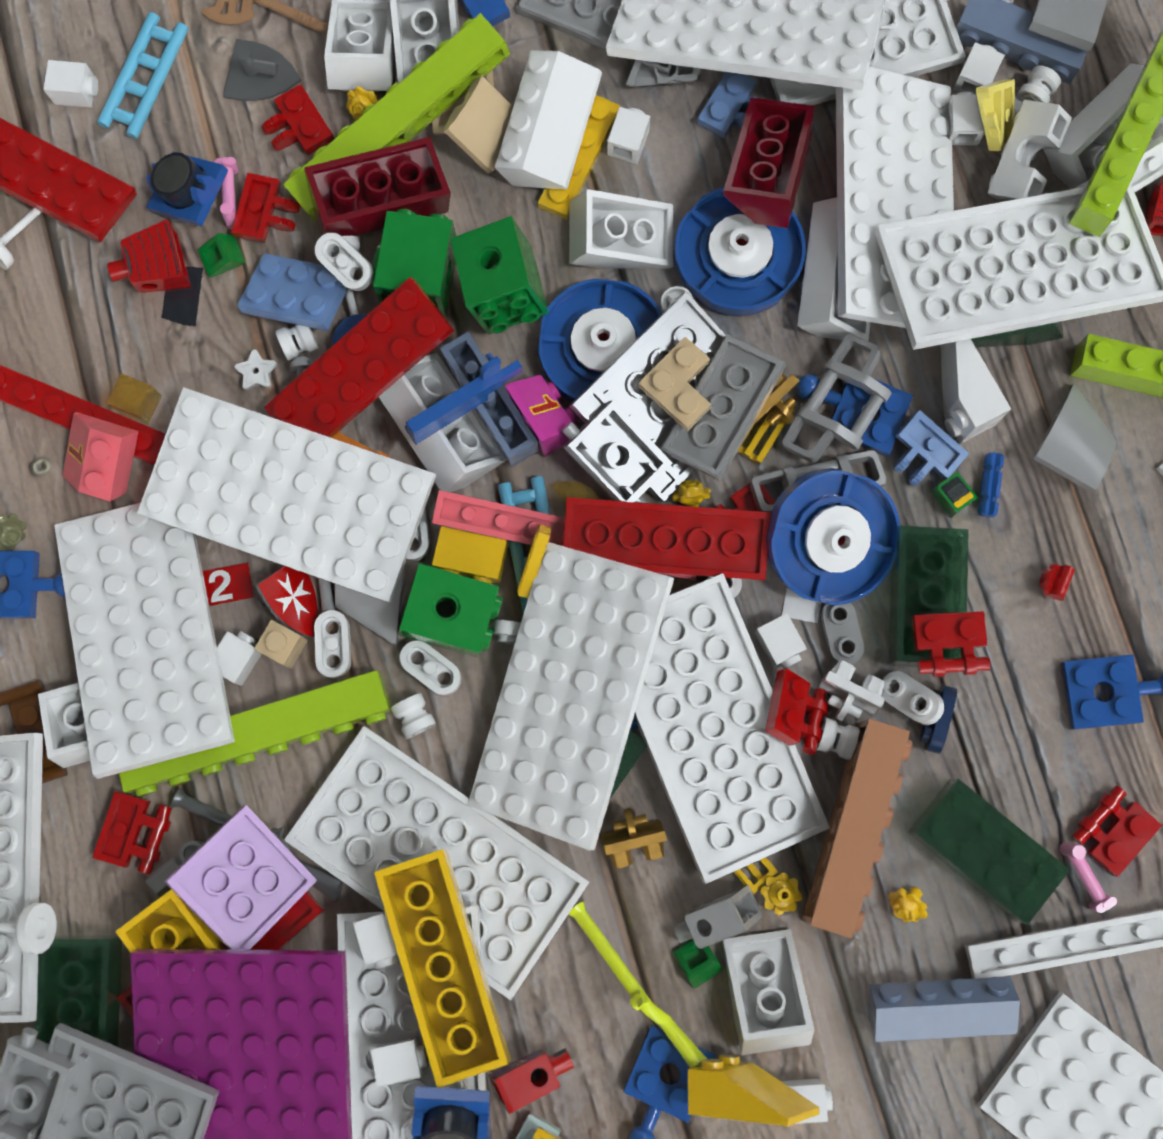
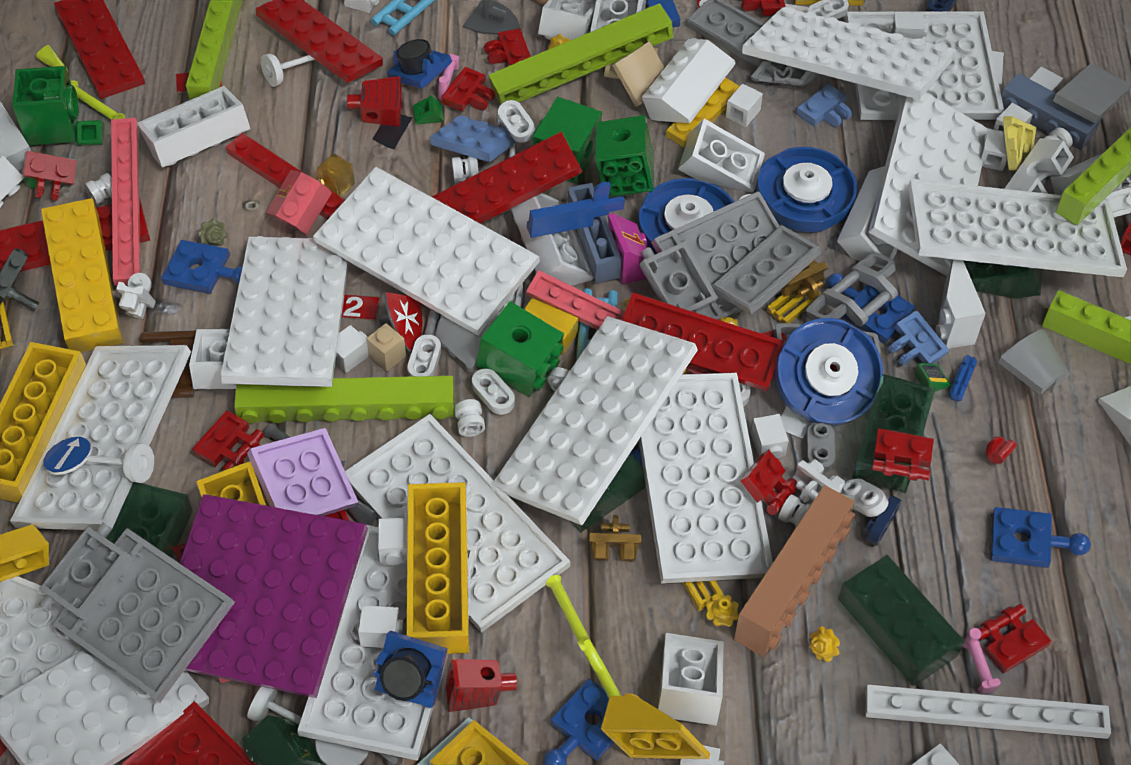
camera: 10 degrees right, 25 degrees down
white plate [235,350,277,390] -> none
dark red slope [304,137,451,236] -> none
yellow tile [517,524,551,598] -> none
tan plate [639,336,711,432] -> none
green slope [673,941,723,988] -> none
light grey torso [675,884,763,949] -> none
dark red slope [723,97,815,228] -> none
brick [868,977,1020,1042] -> none

